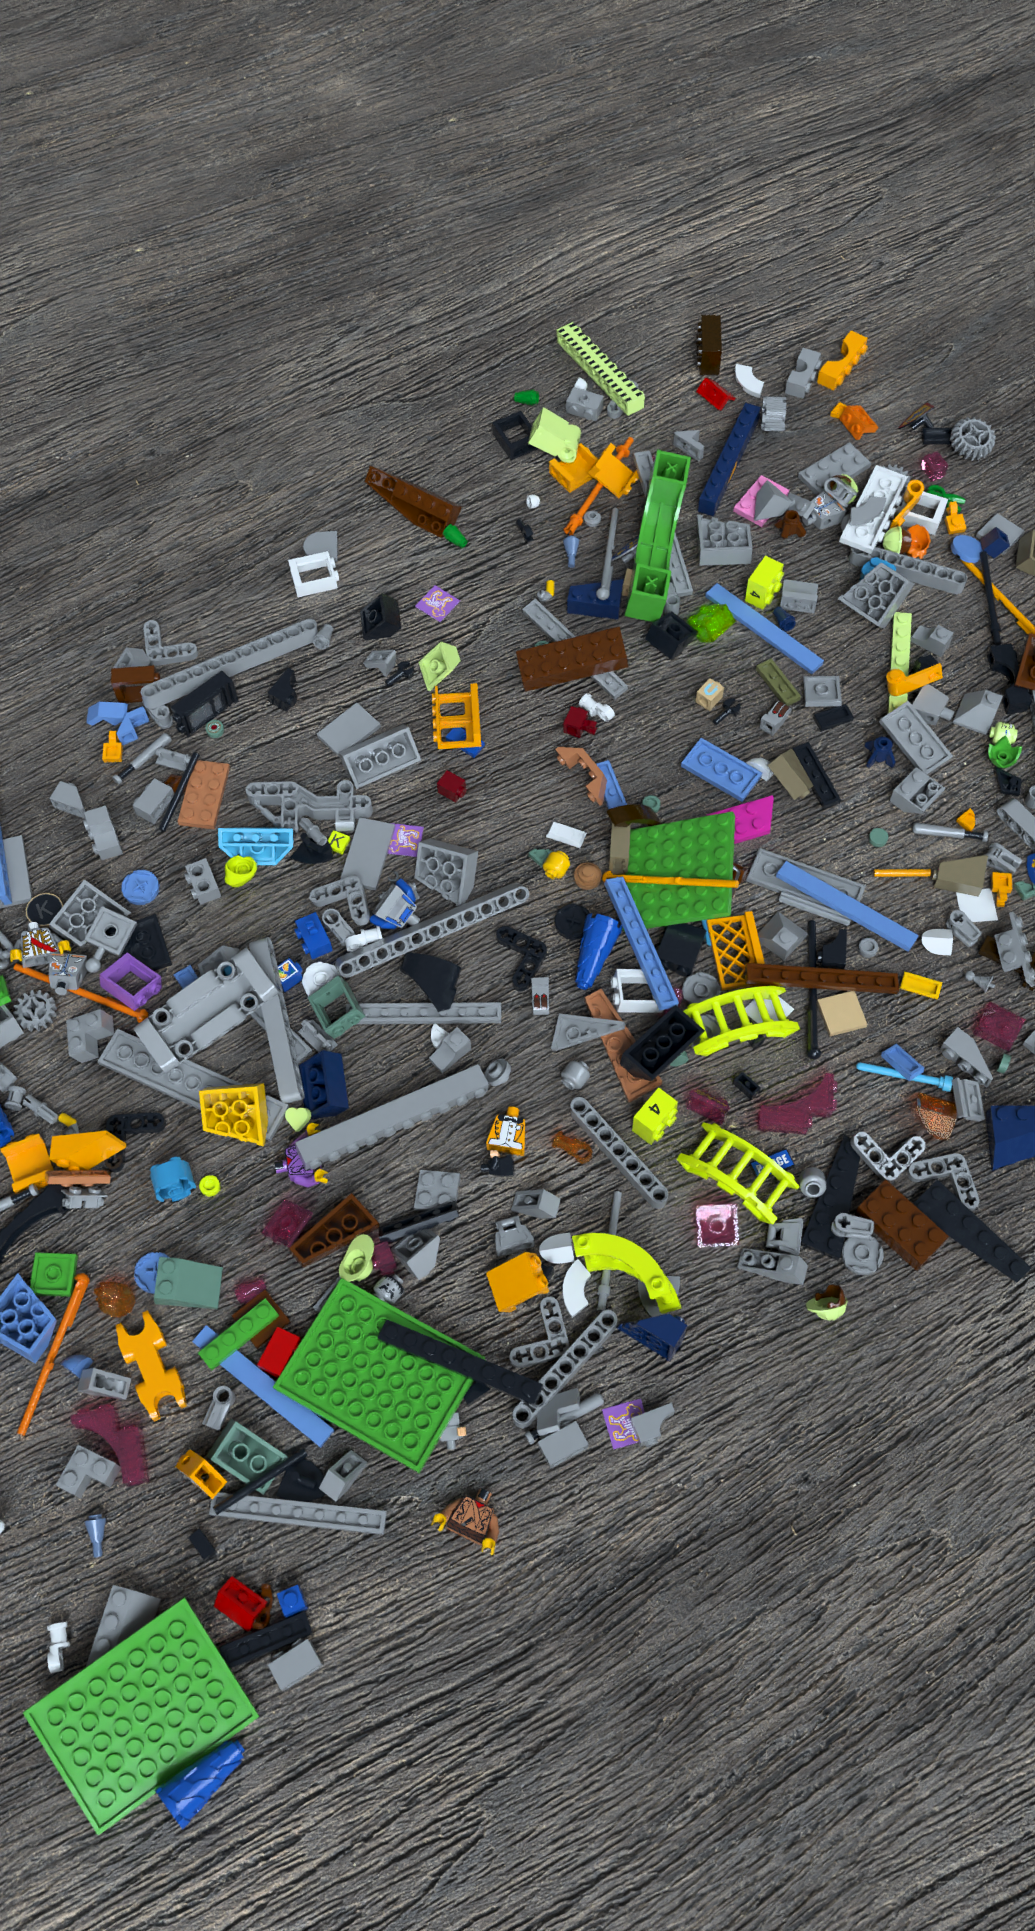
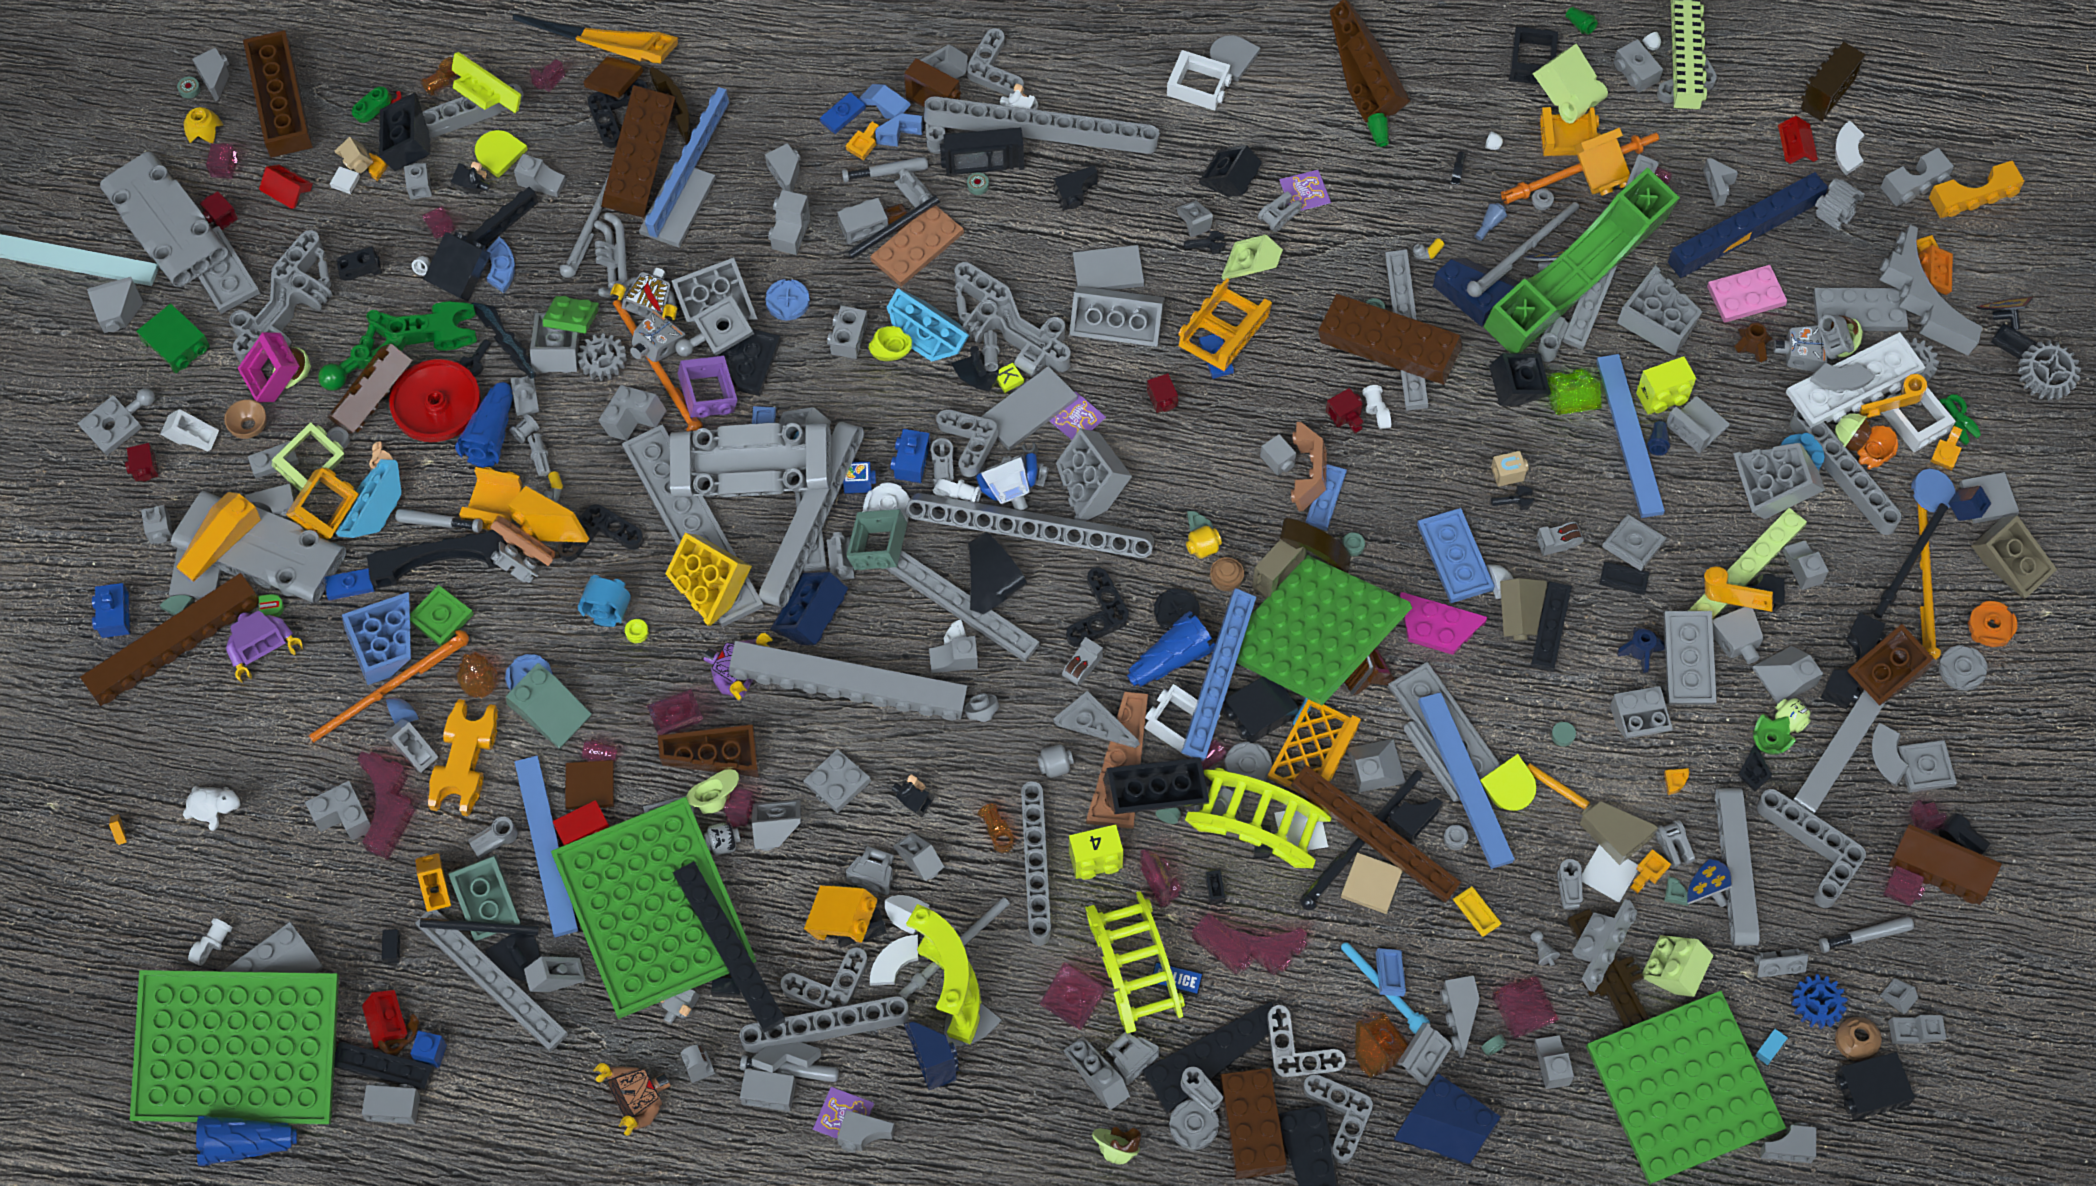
camera: 35 degrees right, 0 degrees up
black tile [26,893,64,928] -> none
sand blue cone [84,1514,106,1558] -> none
bright green plate [198,1298,279,1371] -> none
yellowish green tile [285,1107,311,1132] -> none
light grey cone [313,624,333,650] -> none
black plate [379,1200,459,1244] -> none
torso [486,1107,525,1156] -> none
white tile [546,821,587,848] -> none
light orange bar [602,871,739,888] -> none
light grey slope [754,480,793,521] -> none
olive plate [756,658,801,706] -> none
light grey plate [787,493,816,520] -> none
light grey head [799,1167,826,1198] -> none
light grey piece [912,823,988,842] -> none
clear pink brick [921,451,948,482] -> none
white brick [922,929,953,955] -> none
none -> light grey leg [681,1044,715,1083]
none -> blue plate [820,92,866,134]
none -> white piece [1000,83,1039,110]
none -> light grey piece [1258,191,1302,233]
none -> light grey brick [1260,434,1296,476]
none -> neon yellow tile [1480,754,1536,811]
none -> light grey arch [1879,225,1982,355]

